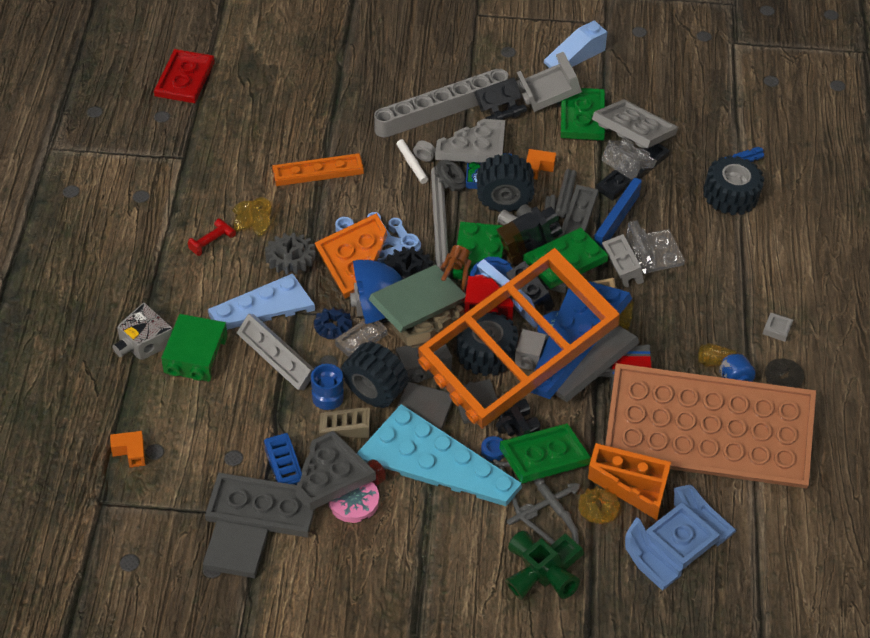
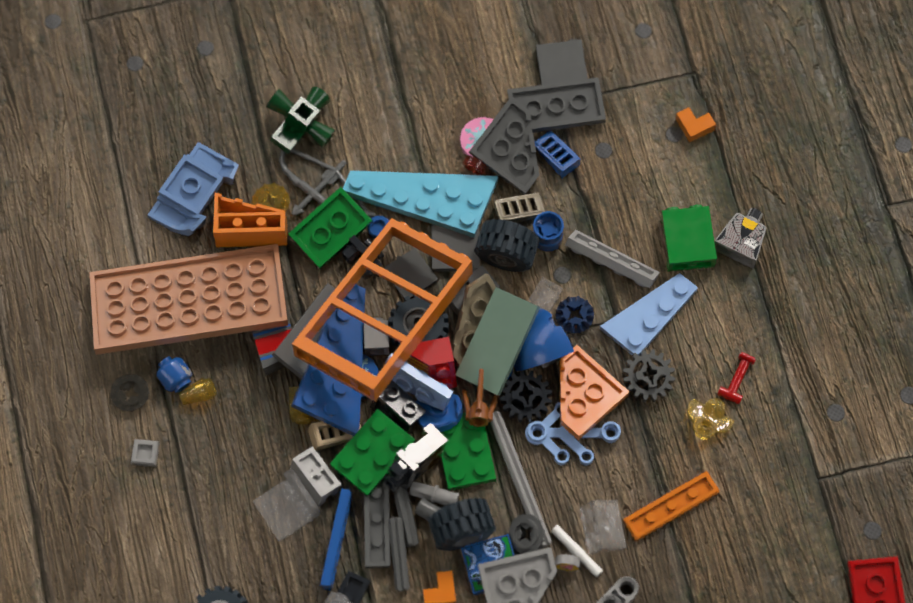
camera: 165 degrees right, 20 degrees up
none -> clear bracket [580,500,627,555]

